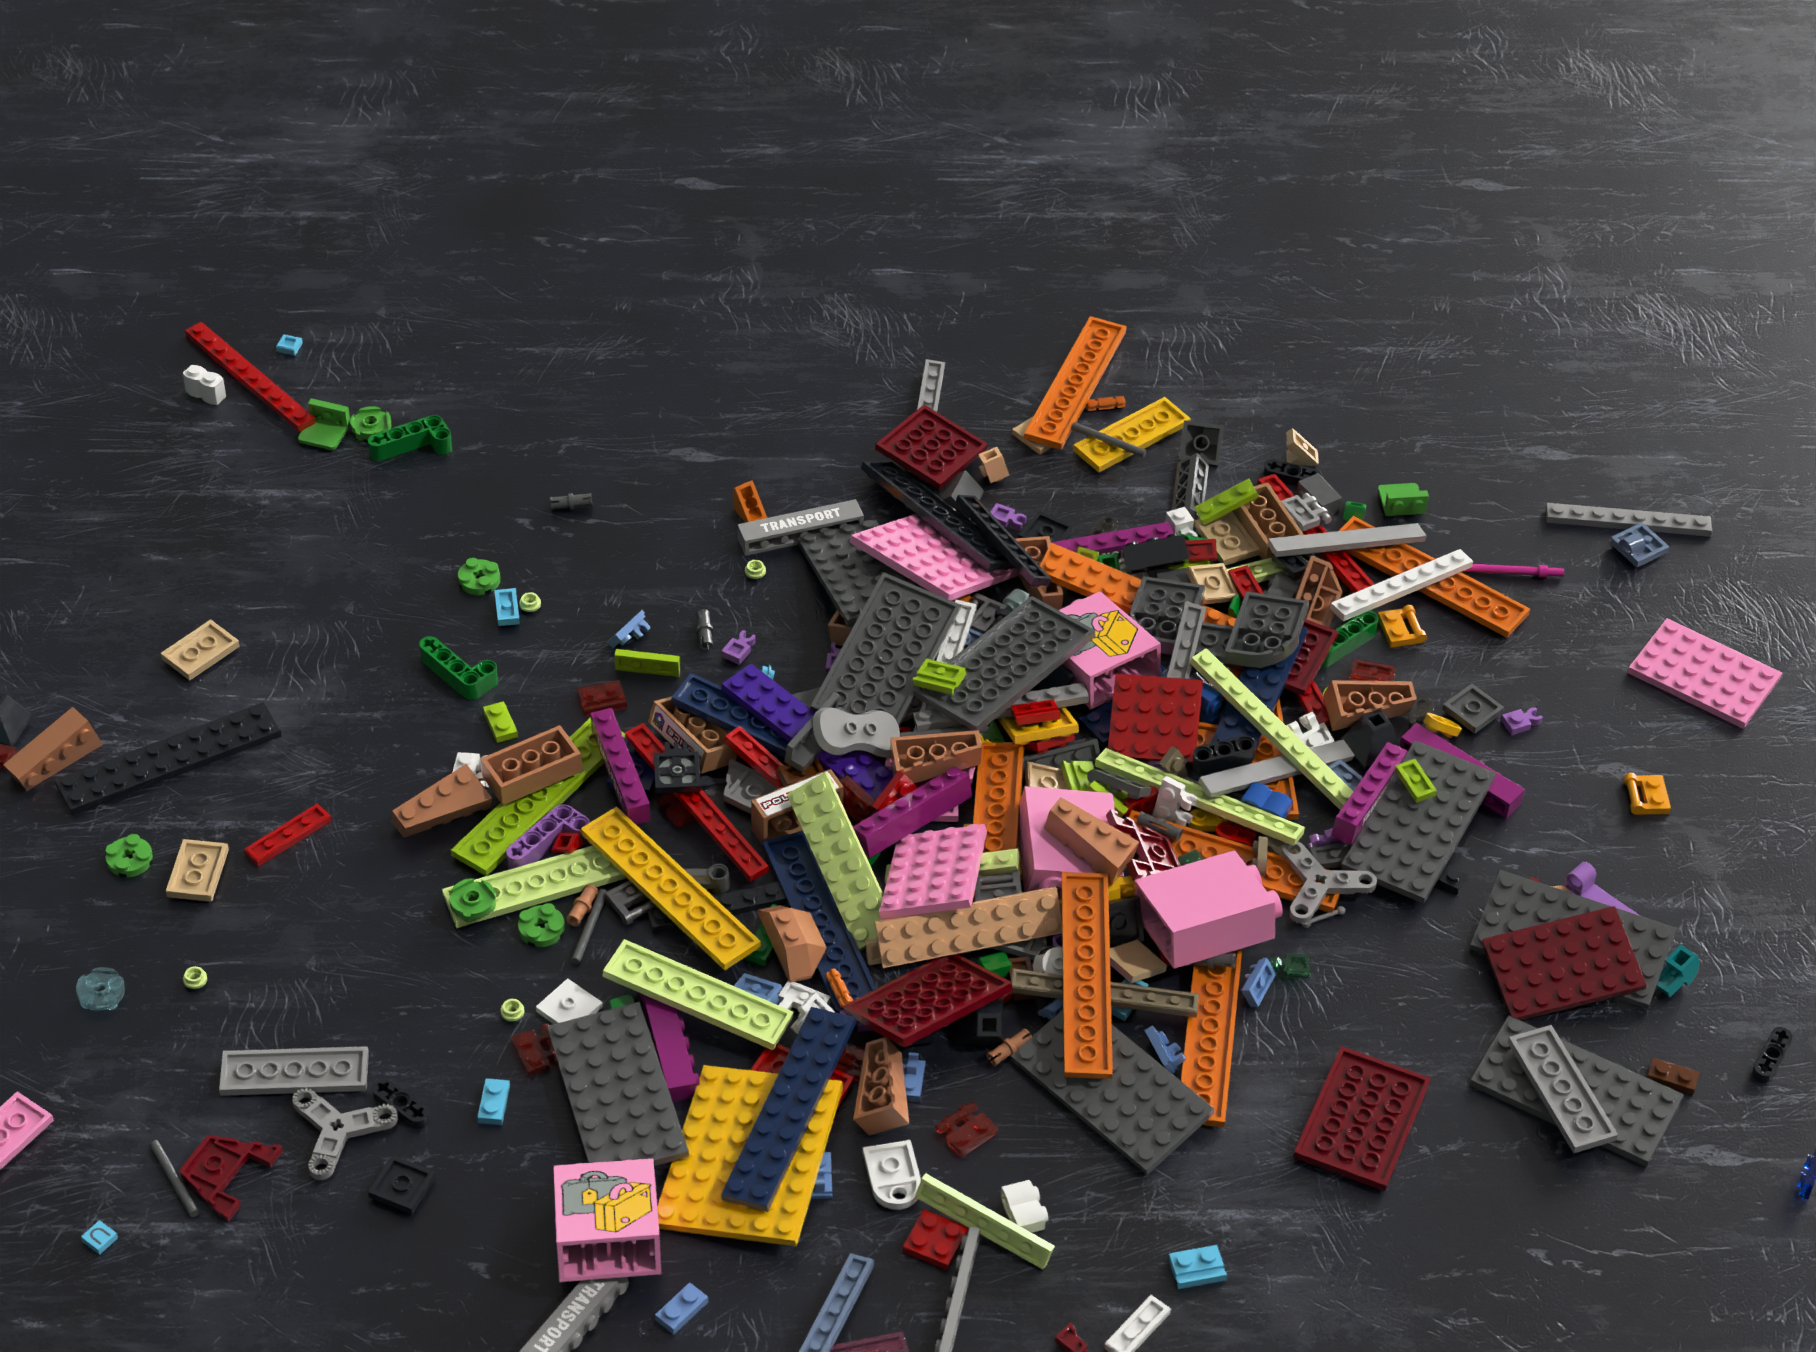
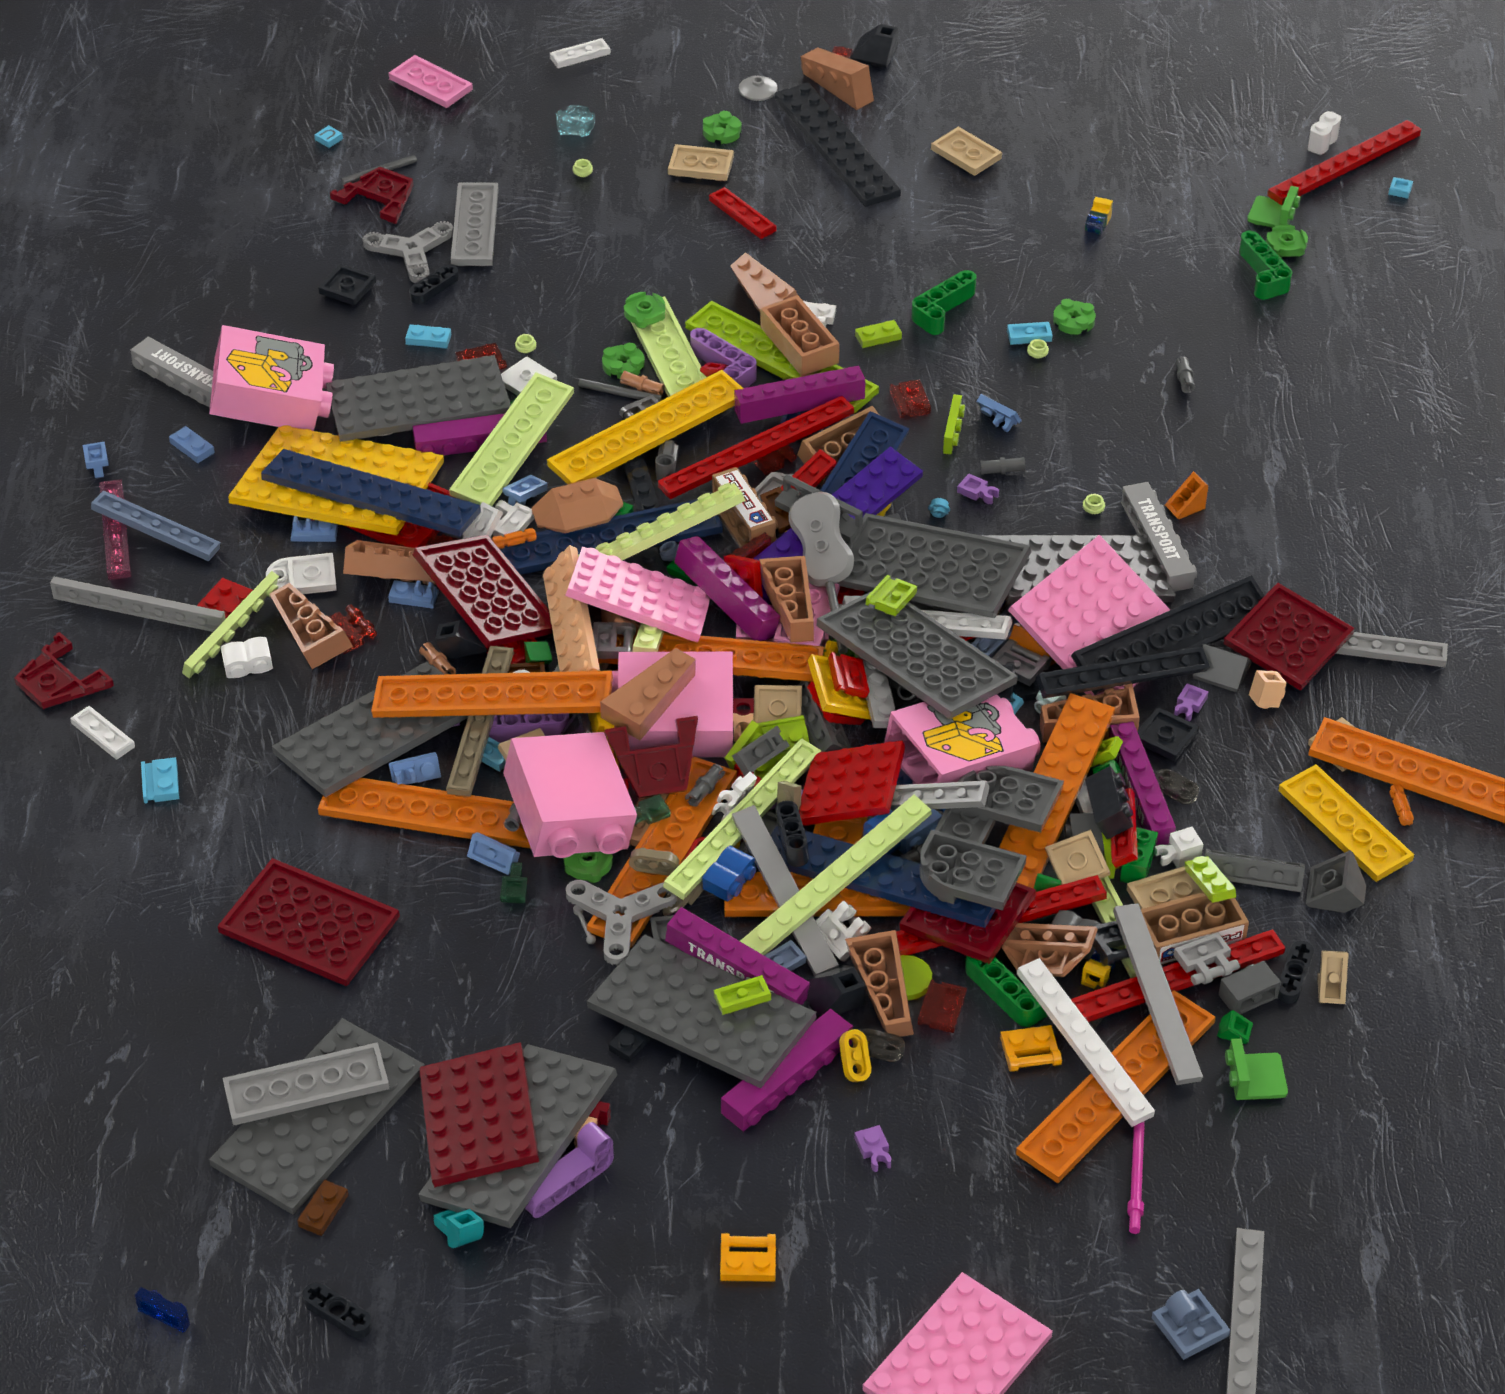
camera: 95 degrees right, 0 degrees up
black piece [654,742,701,793] -> none
dark grey bar [1071,422,1147,458] -> none
dark grey plate [1442,684,1504,734] -> none
none -> nougat wedge [269,583,353,669]
none -> light grey dish [739,76,777,101]
none -> leg [1085,197,1113,235]

